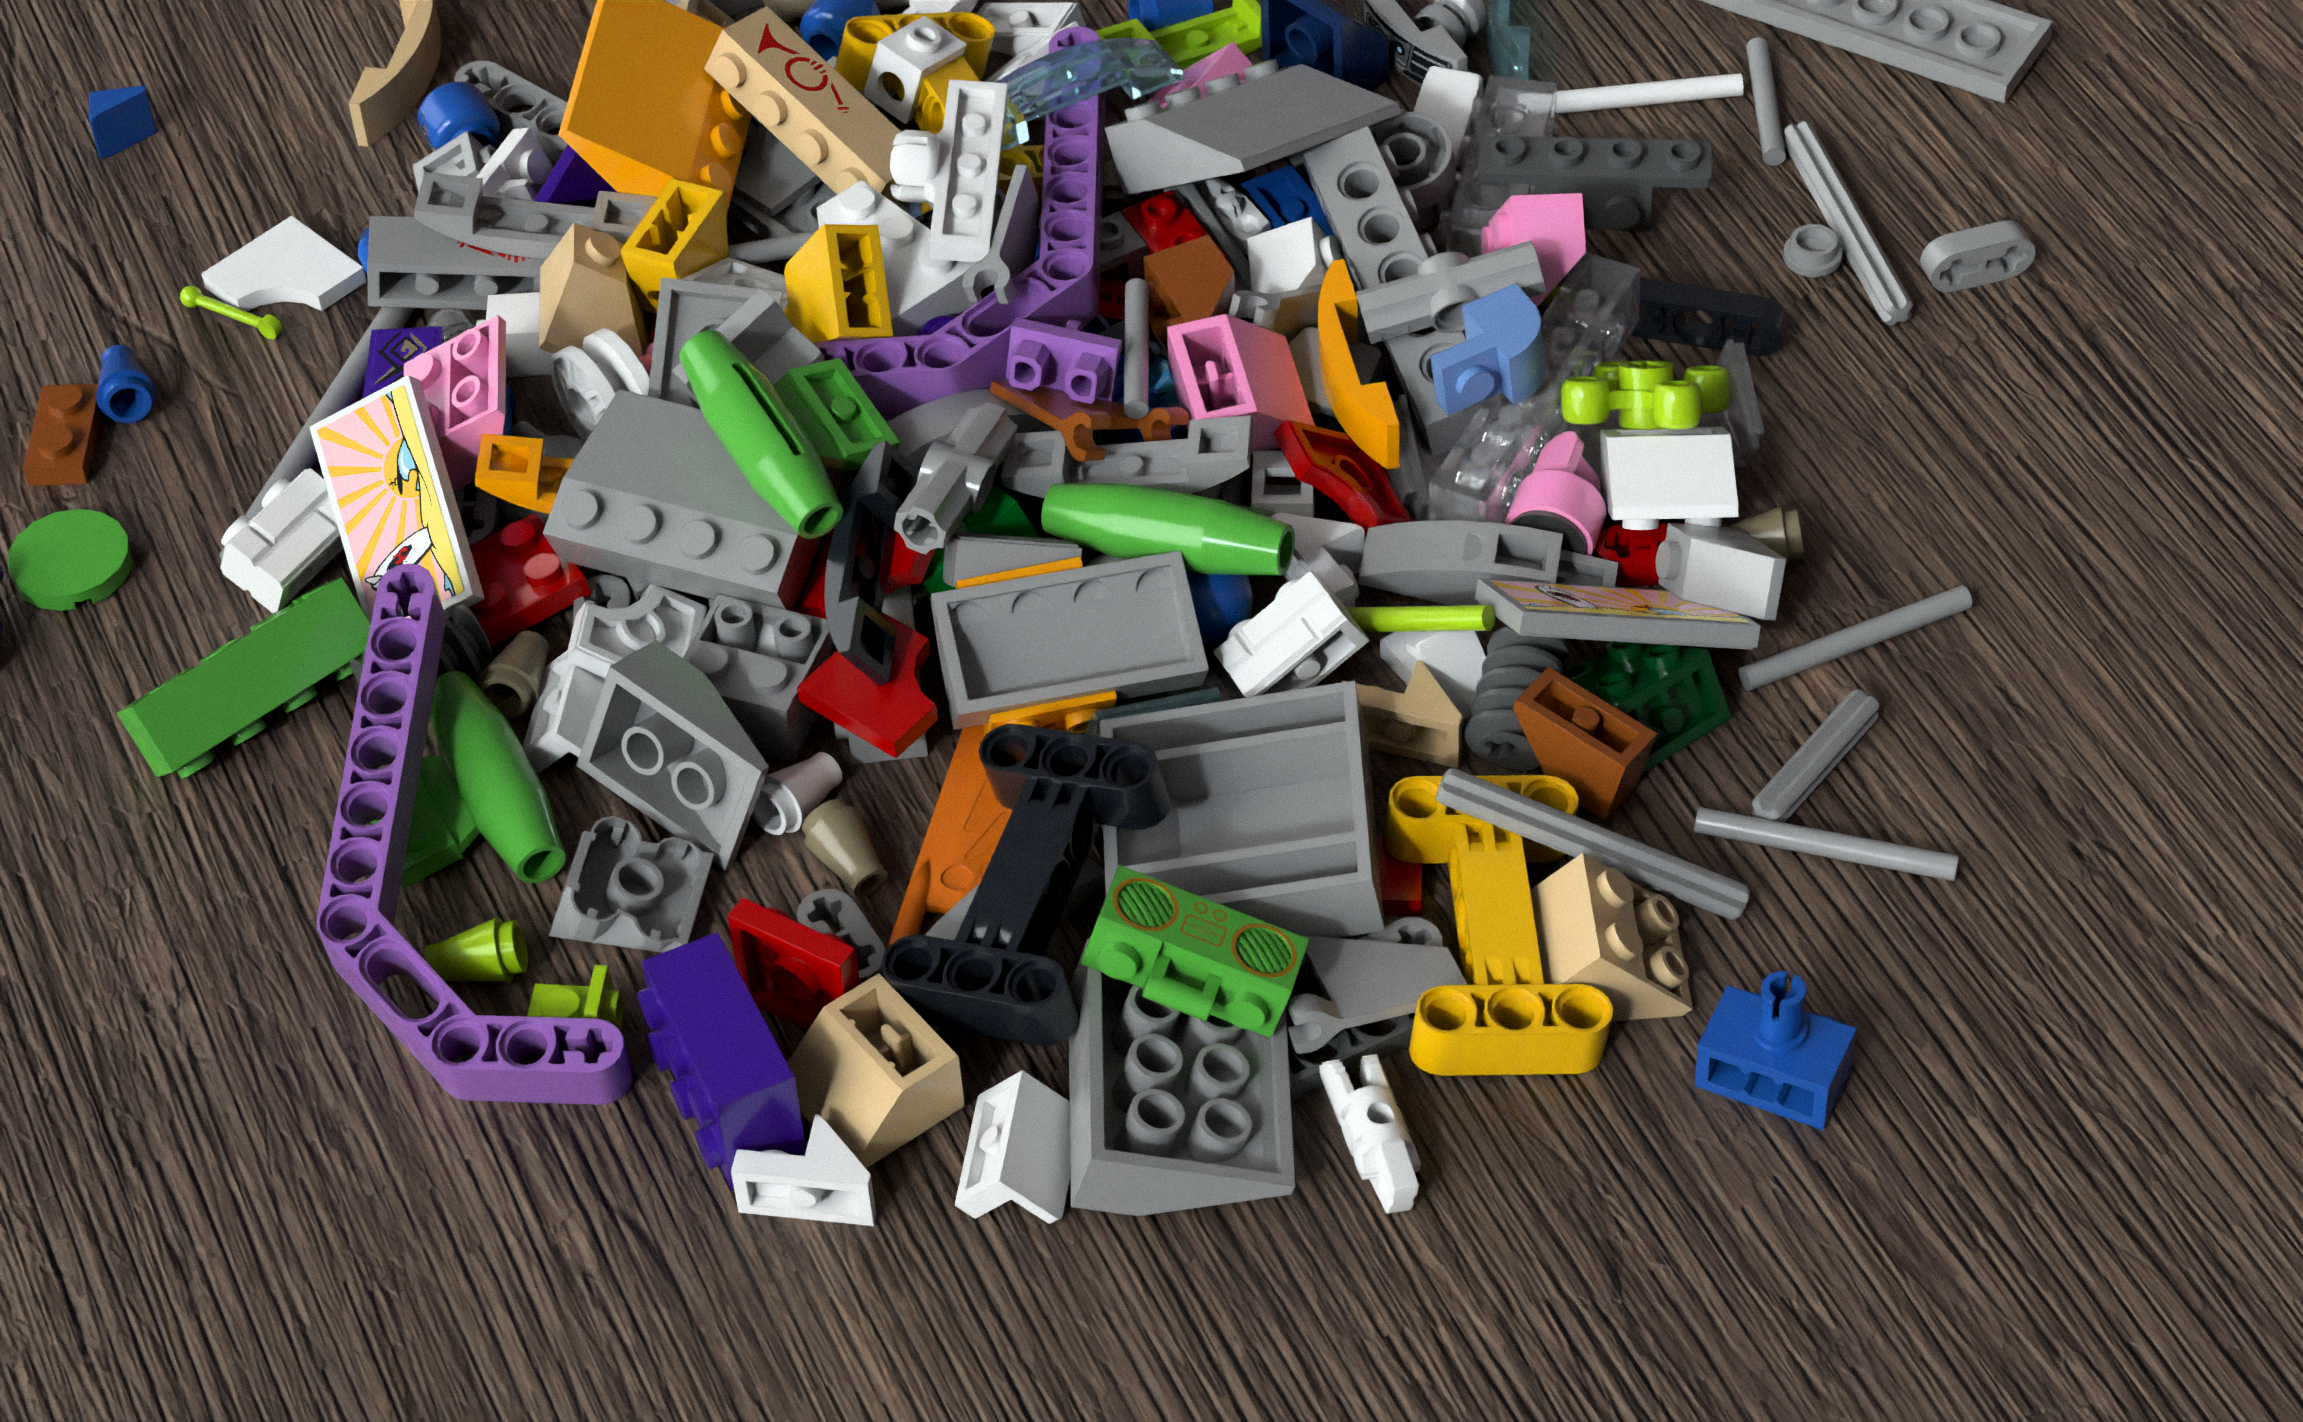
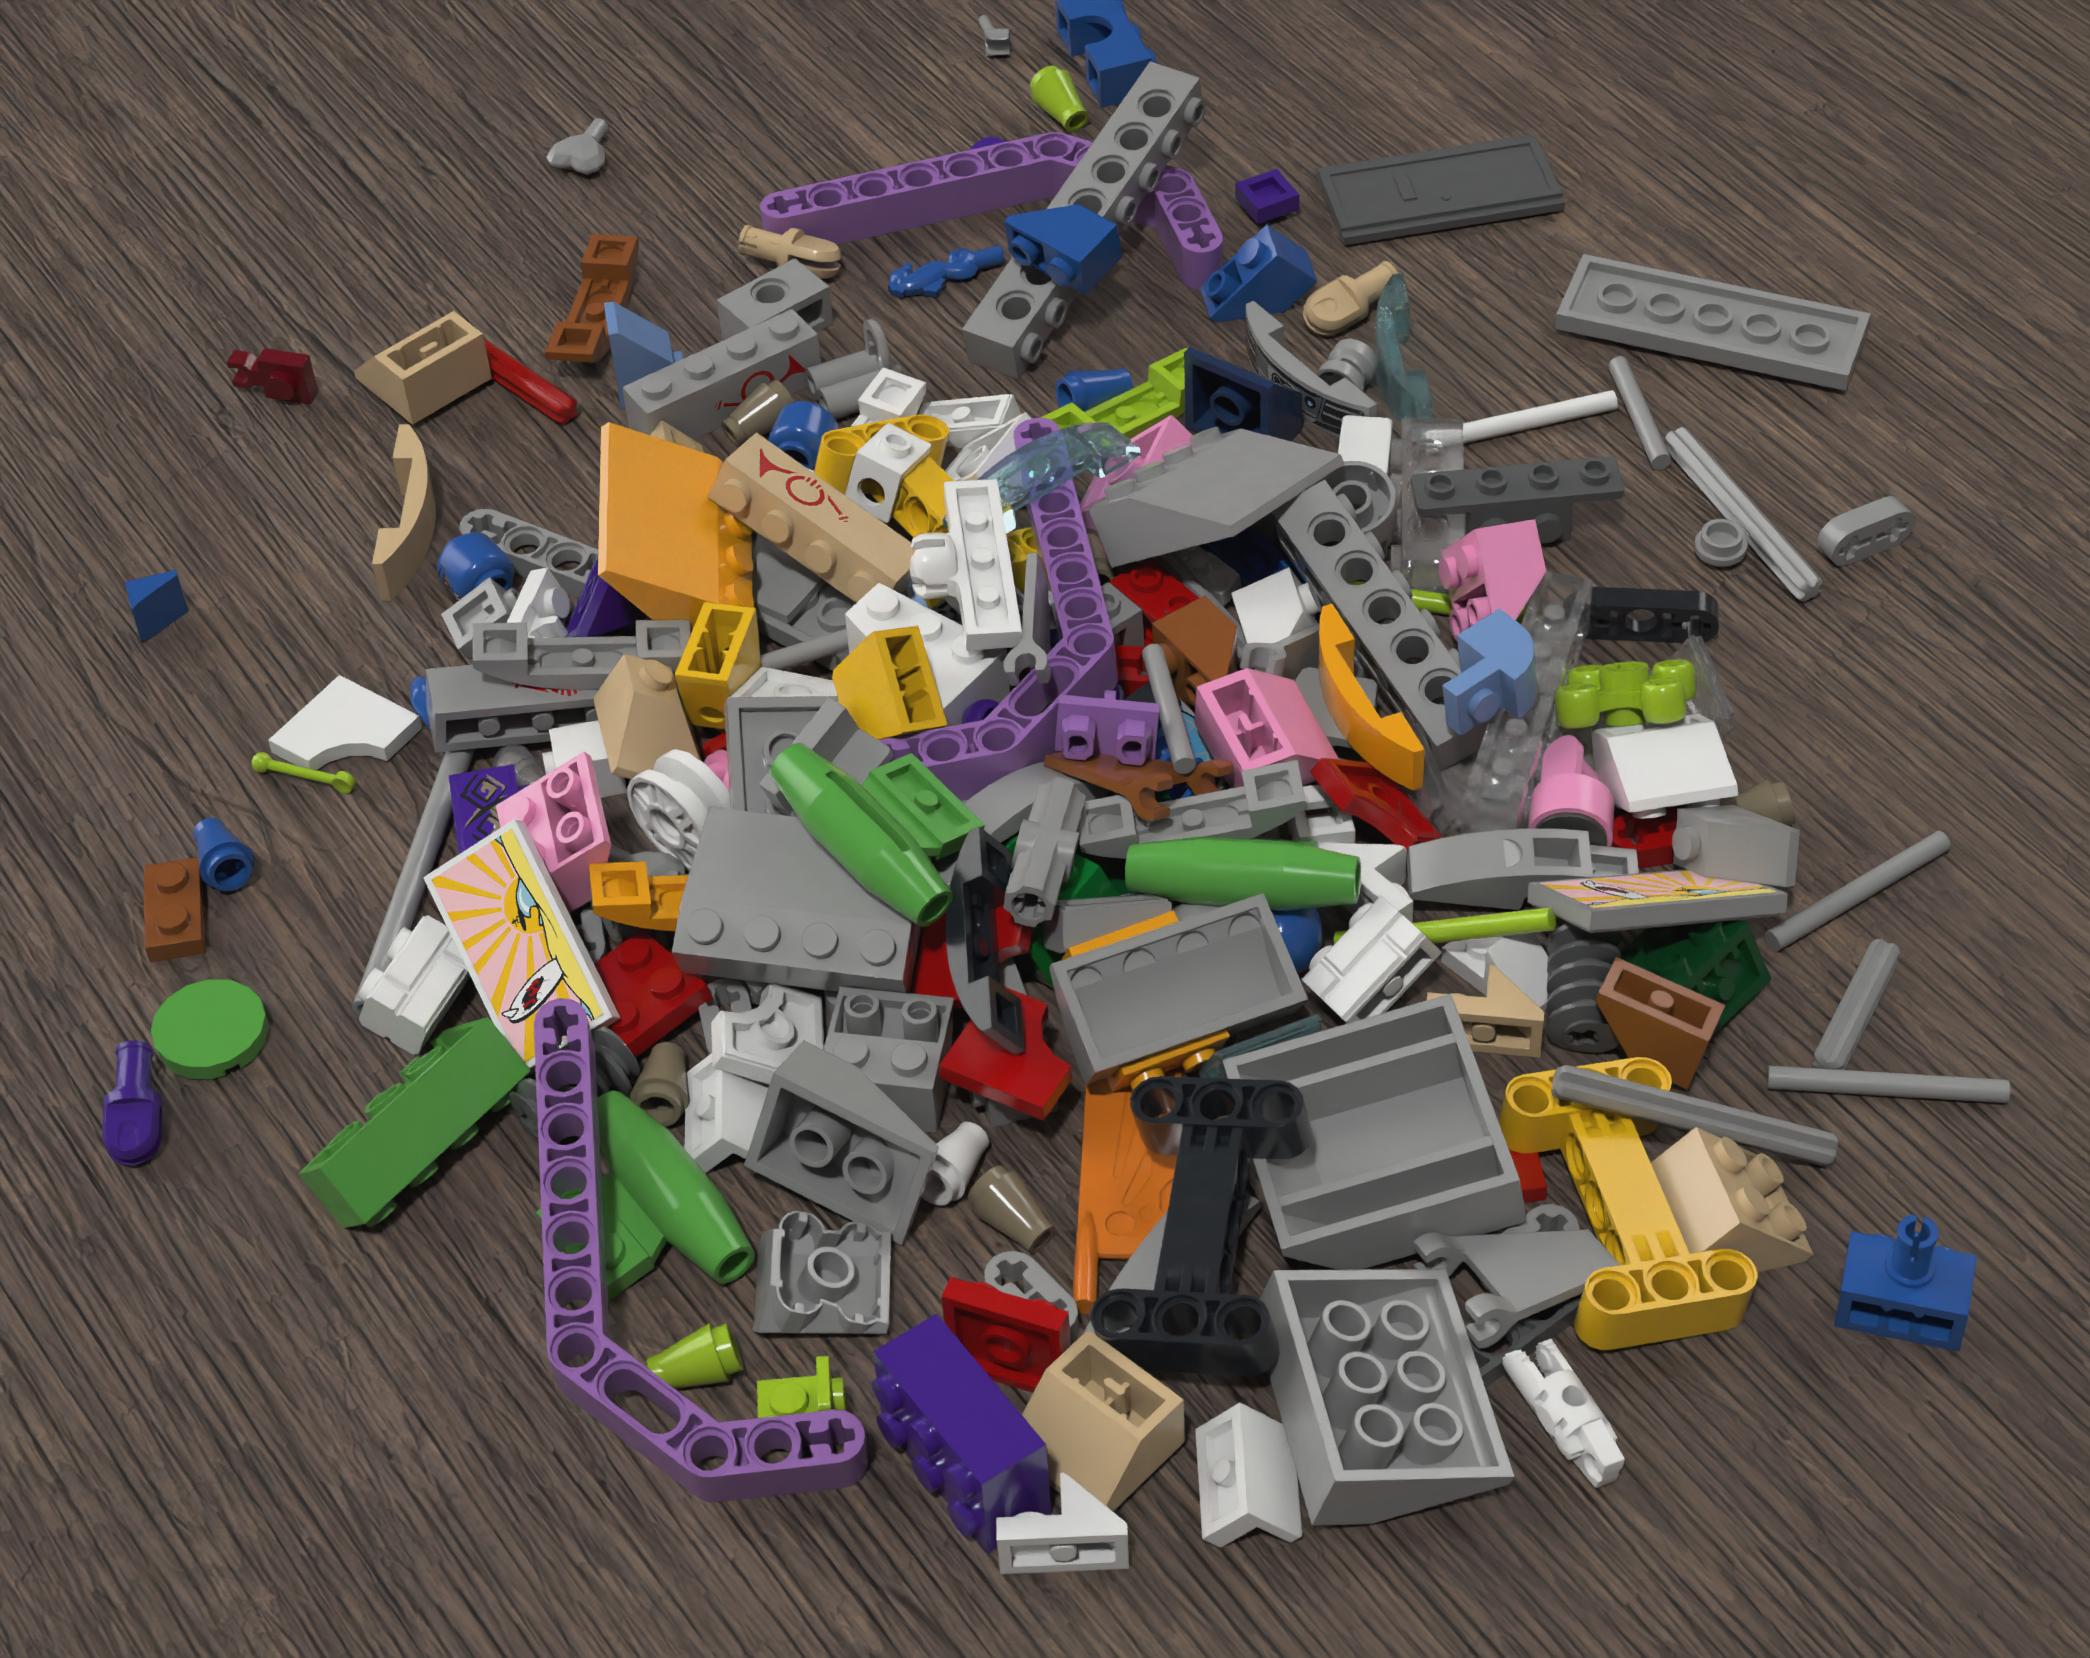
camera: 10 degrees left, 0 degrees up
bright green piece [1080,865,1309,1038] -> none
light grey piece [1356,240,1546,344] -> none

